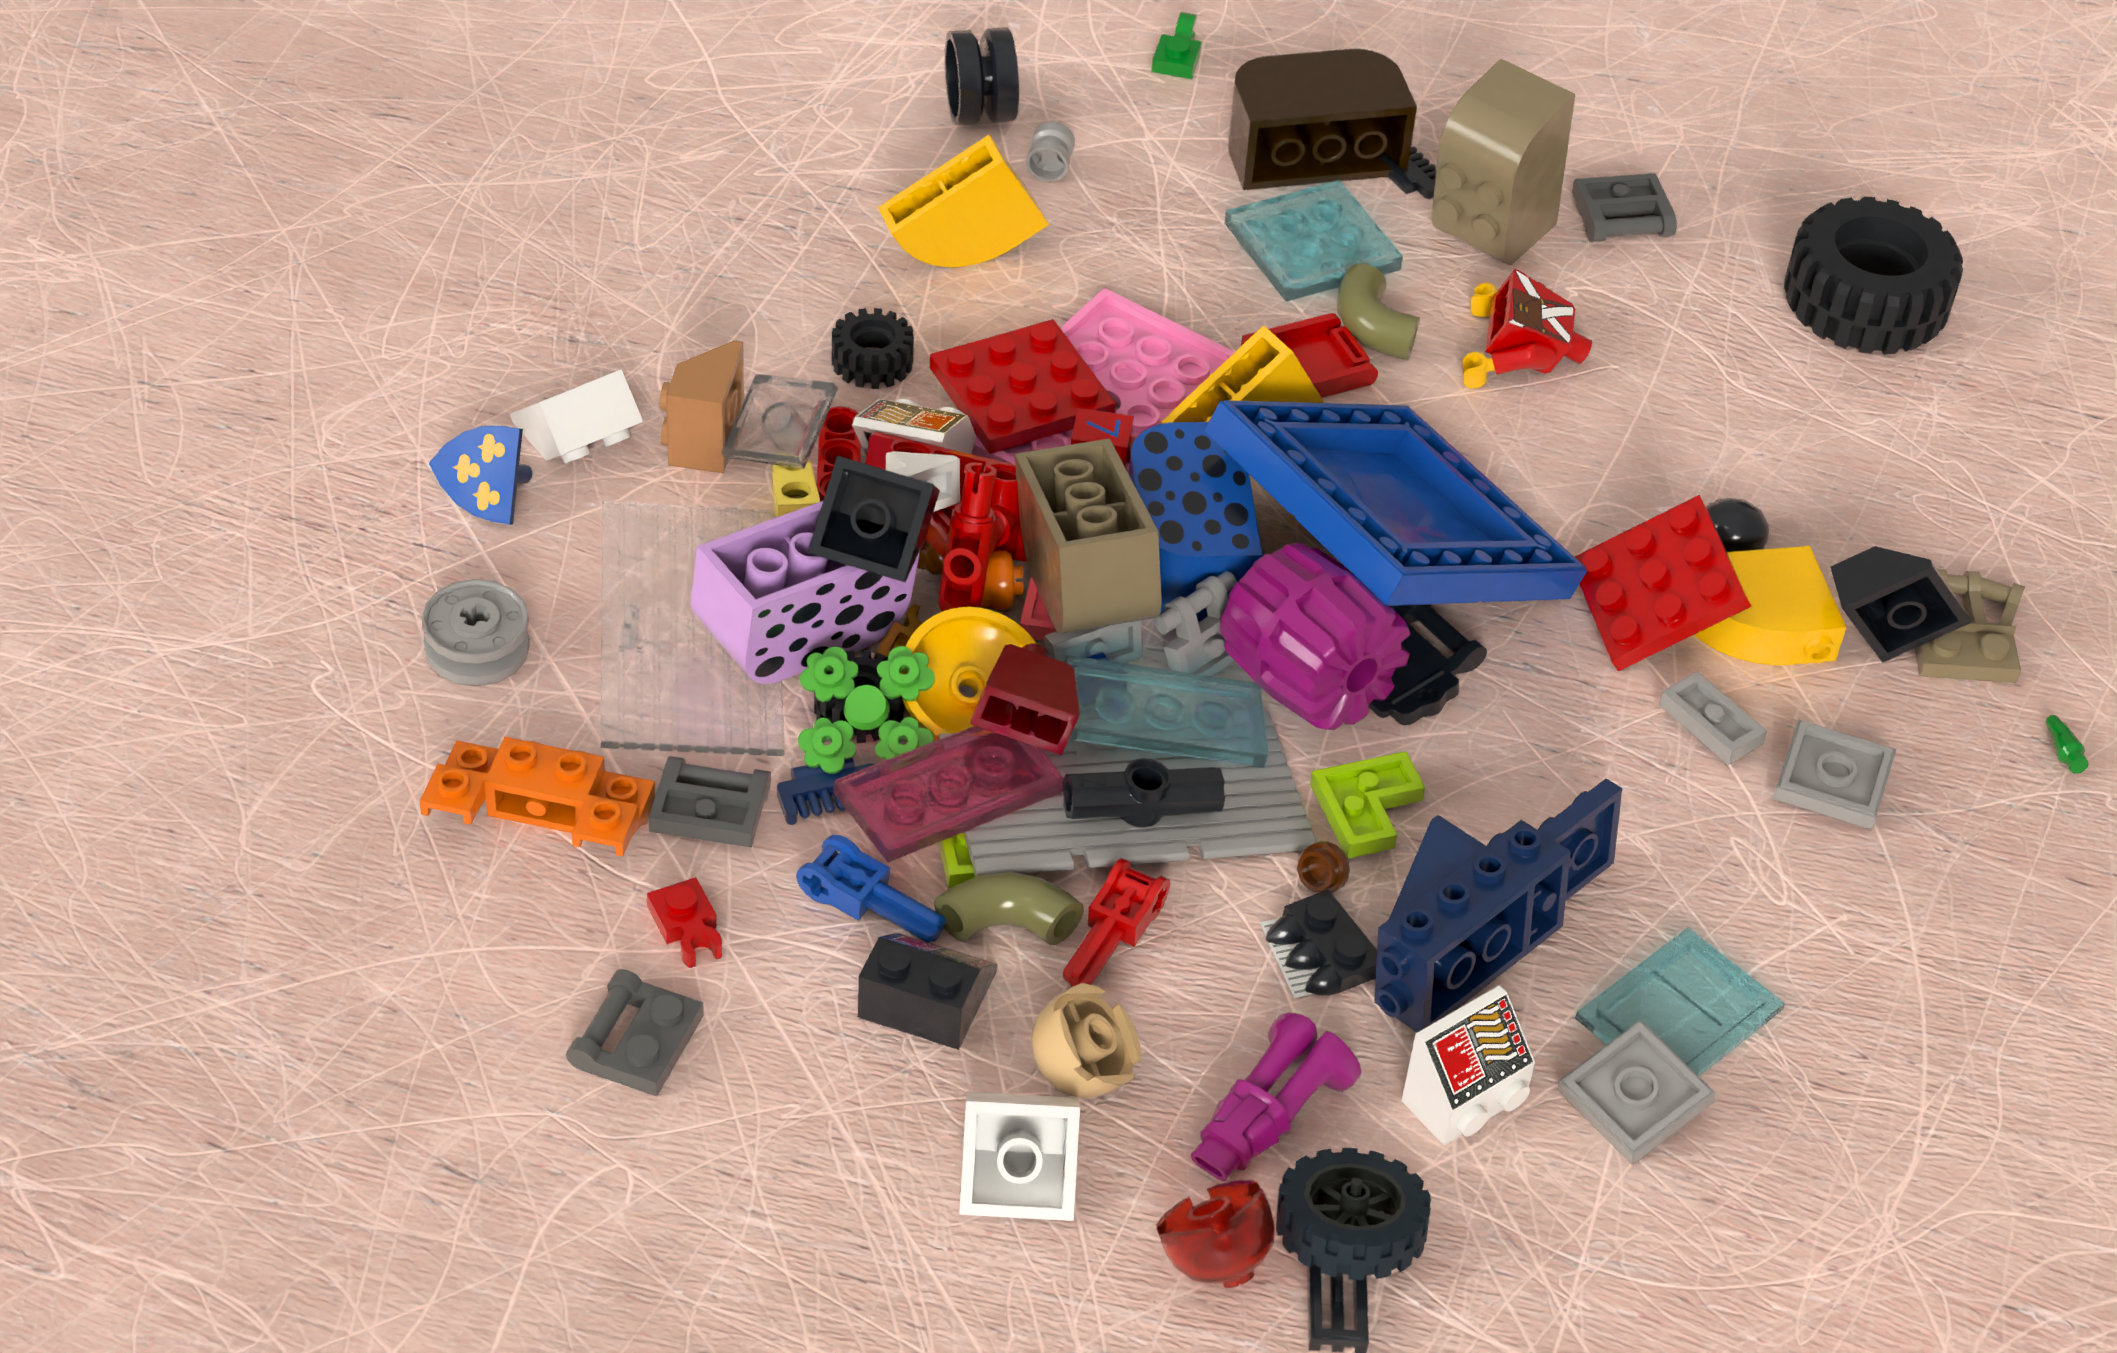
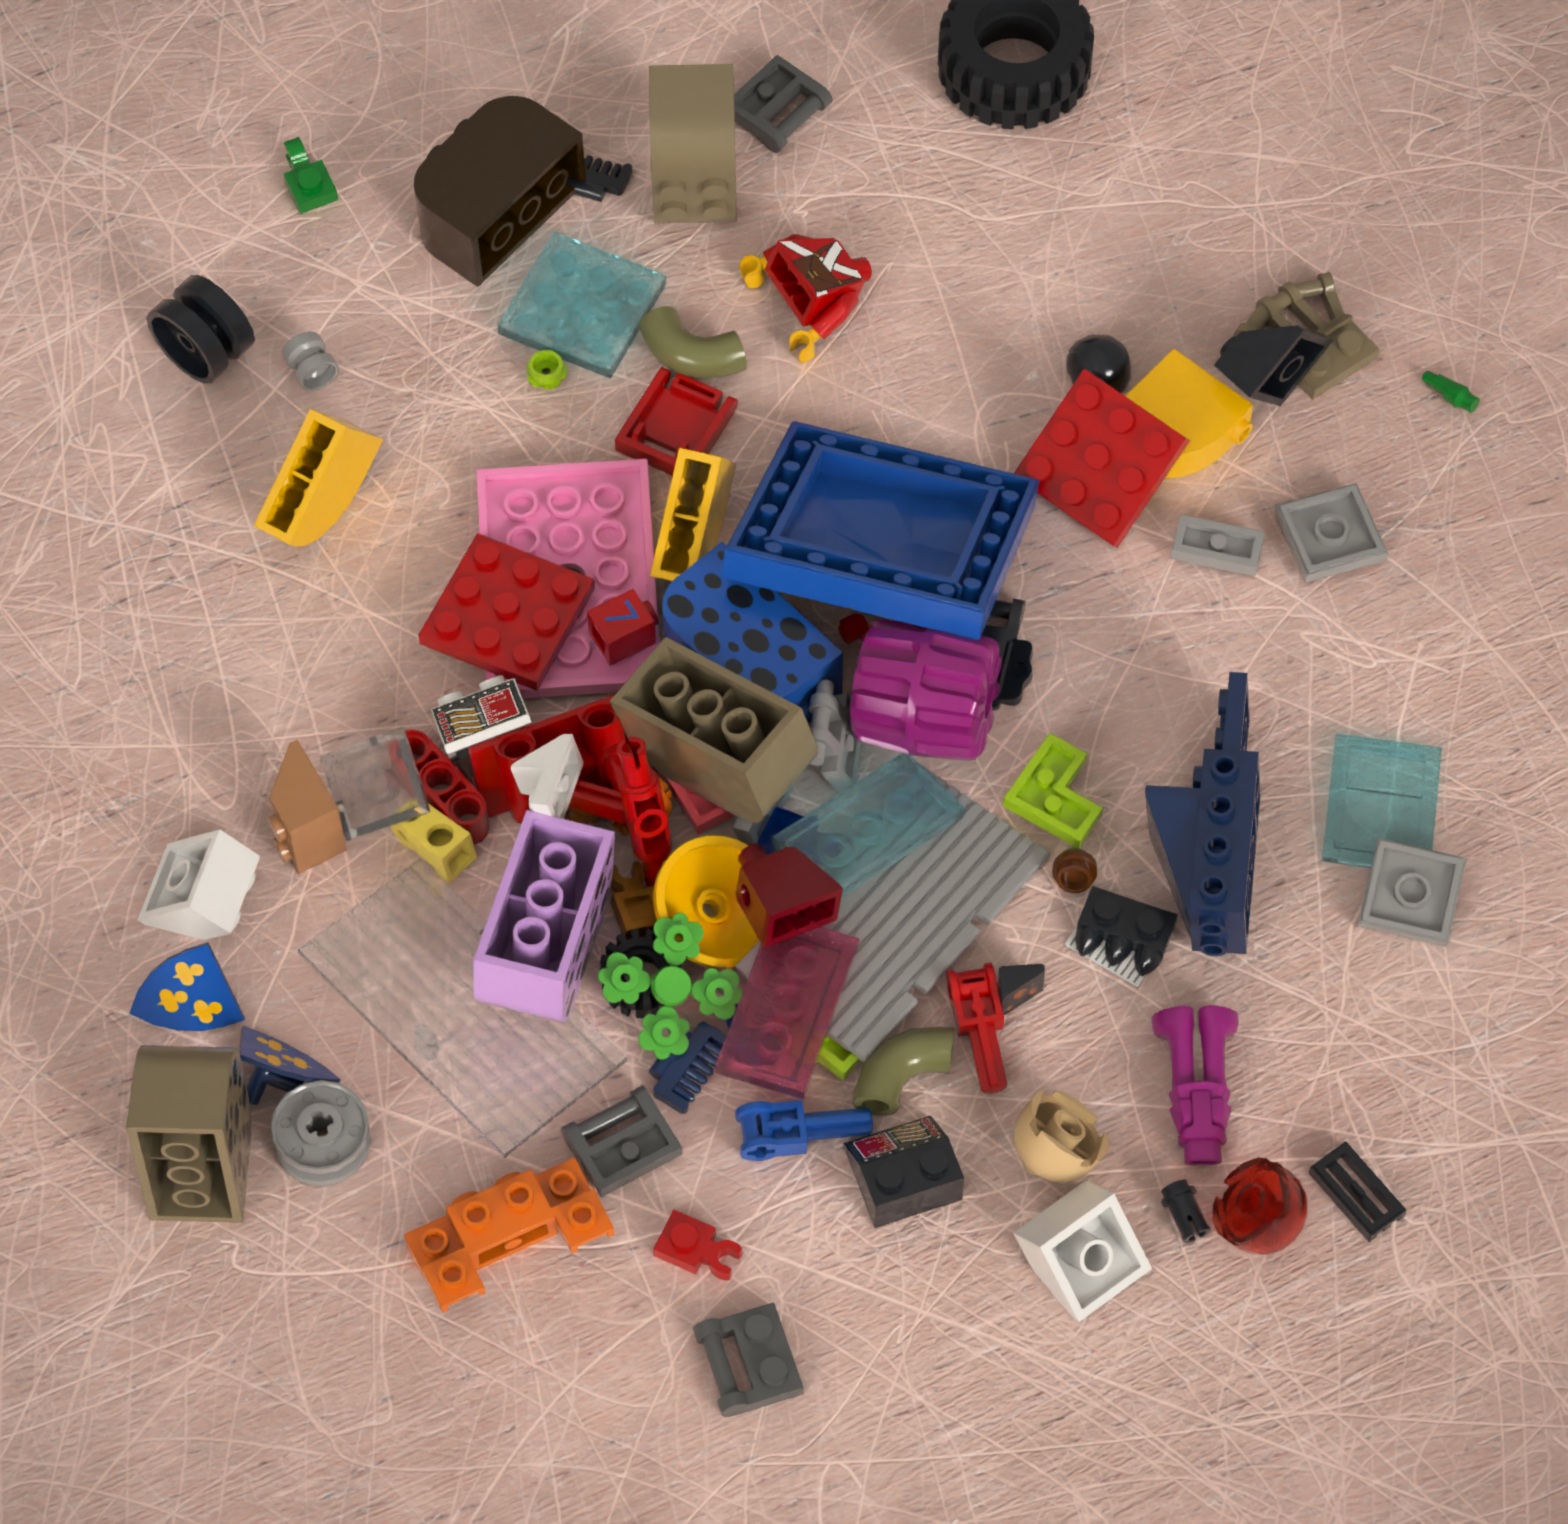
camera: 35 degrees left, 15 degrees up
black slope [807,456,940,582] -> none
black tyre [831,308,914,389] -> none
black piece [1063,758,1225,828] -> none
black wheel [1276,1148,1431,1280] -> none
slope [1401,985,1535,1146] -> none
none -> dark tan brick [126,1045,251,1223]
none -> shield [239,1025,341,1105]
none -> lime plate [526,350,568,390]
none -> black slope [997,964,1045,1015]
none -> black pin [1161,1179,1211,1243]

